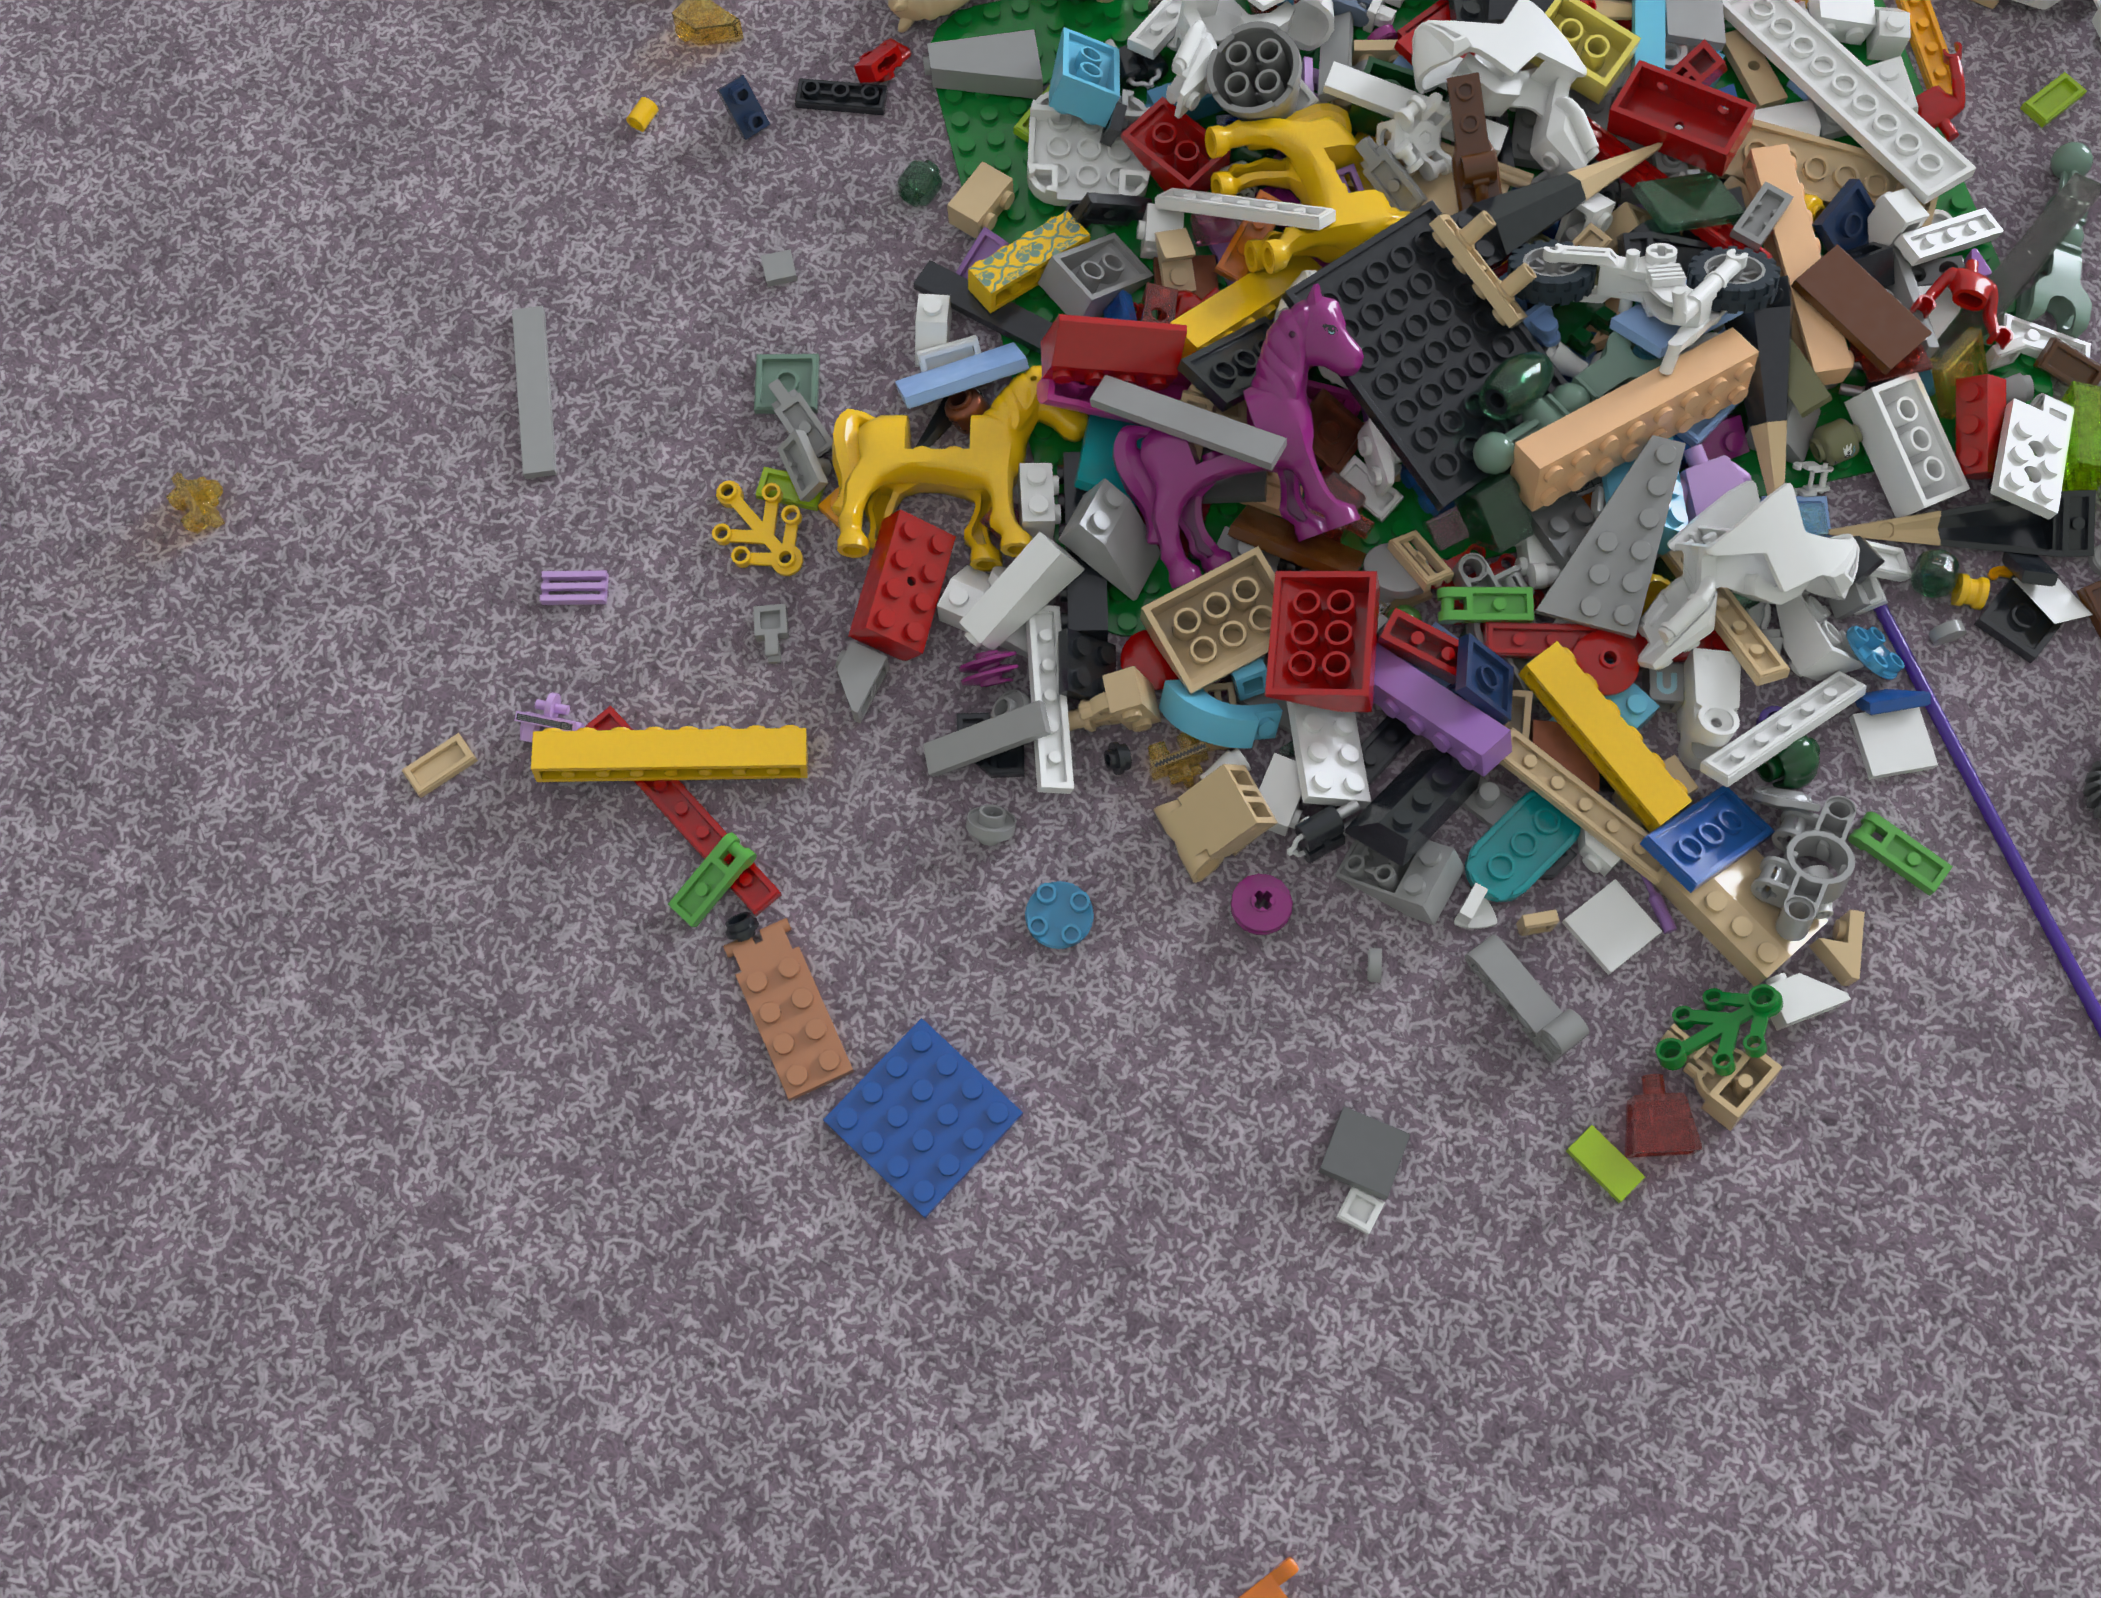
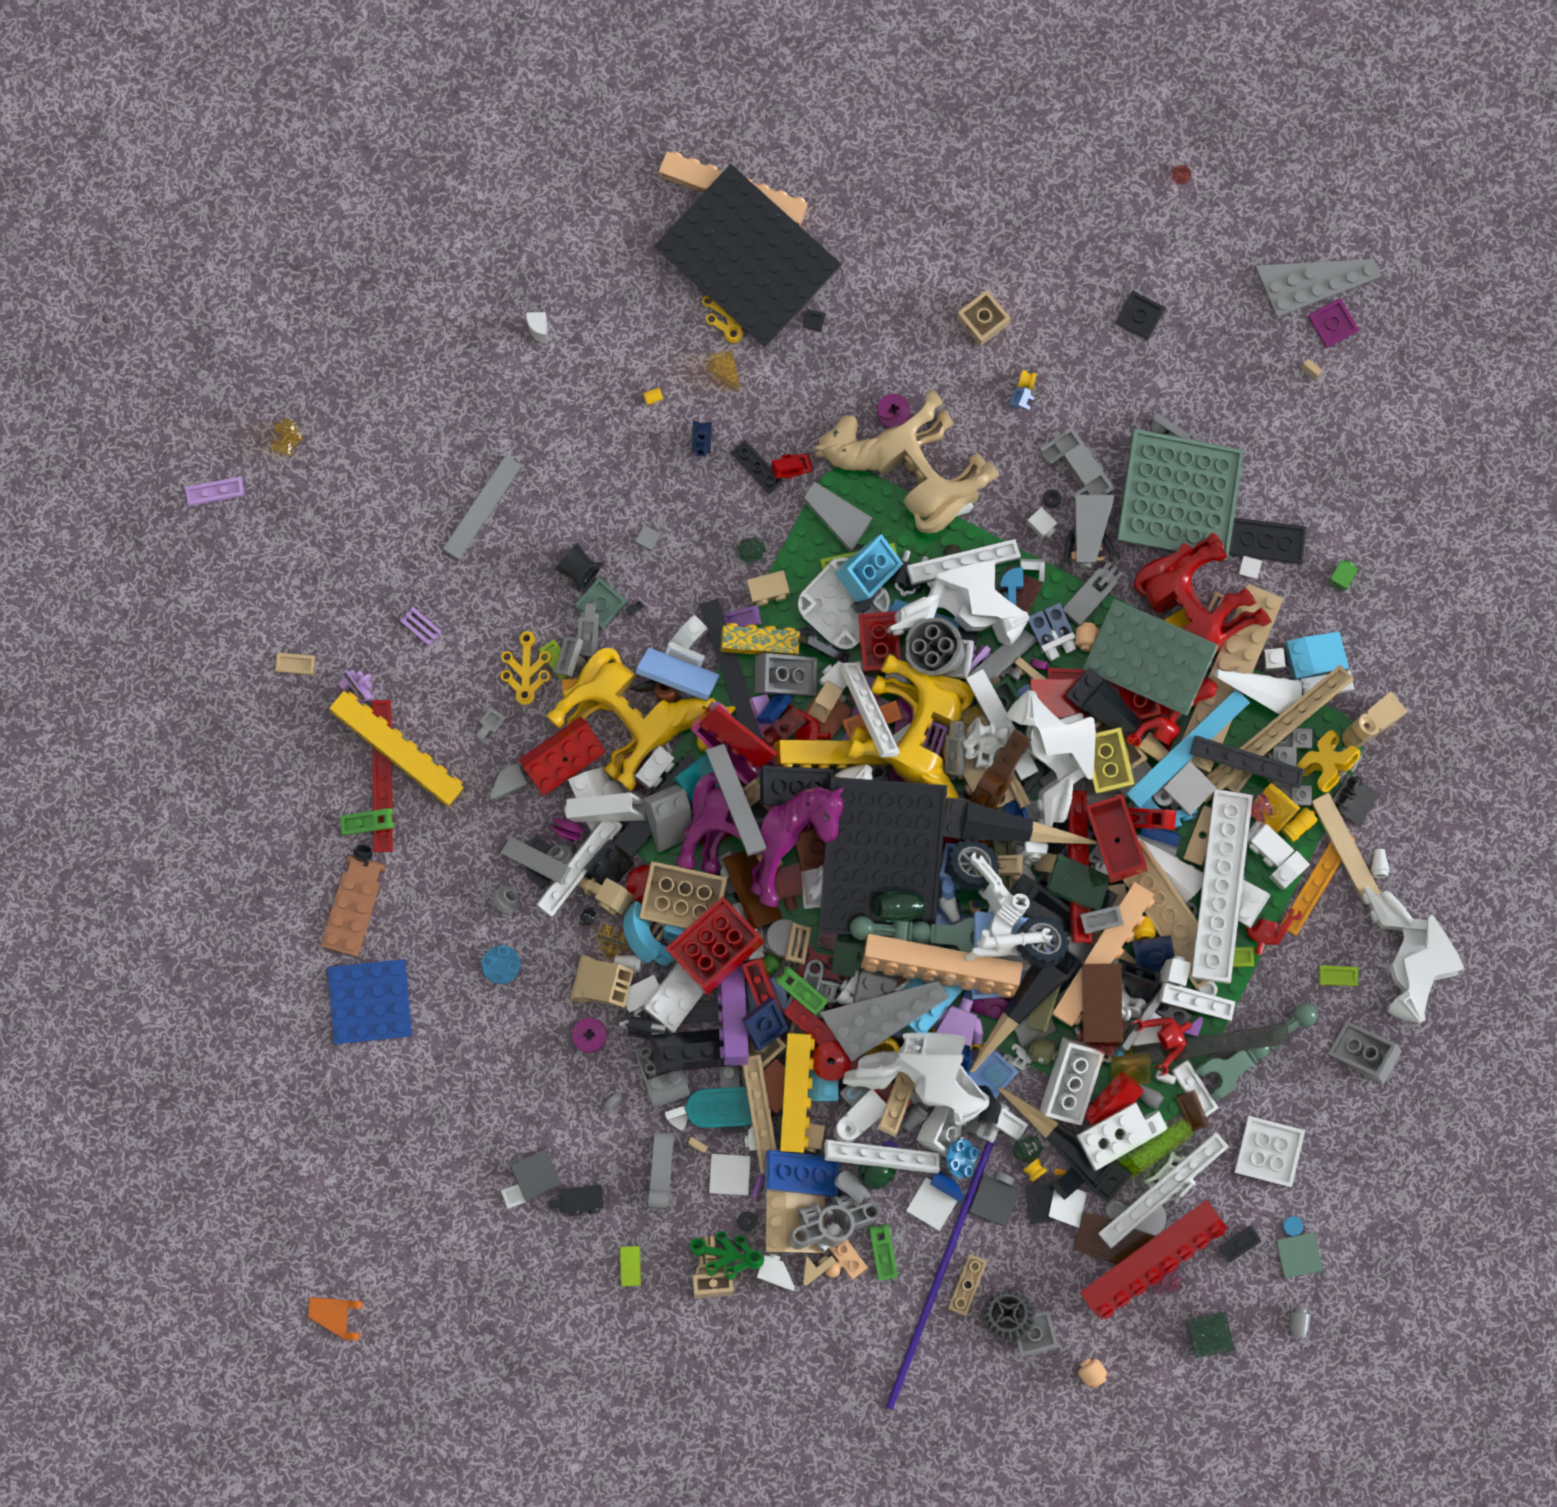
camera: 35 degrees right, 10 degrees up
tan plate [1429,210,1536,328] -> none
clear red torso [1625,1074,1702,1158] -> none
none -> lavender tile [185,476,245,506]
none -> white brick [527,312,548,344]
none -> black hinge [549,1185,604,1216]
none -> black hat [555,543,604,593]
none -> black tile [626,601,645,618]
none -> black plate [738,1211,757,1231]
none -> light nougat plate [825,1240,868,1280]
none -> tan tile [948,1254,987,1316]
none -> dark grey tile [970,1176,1020,1227]

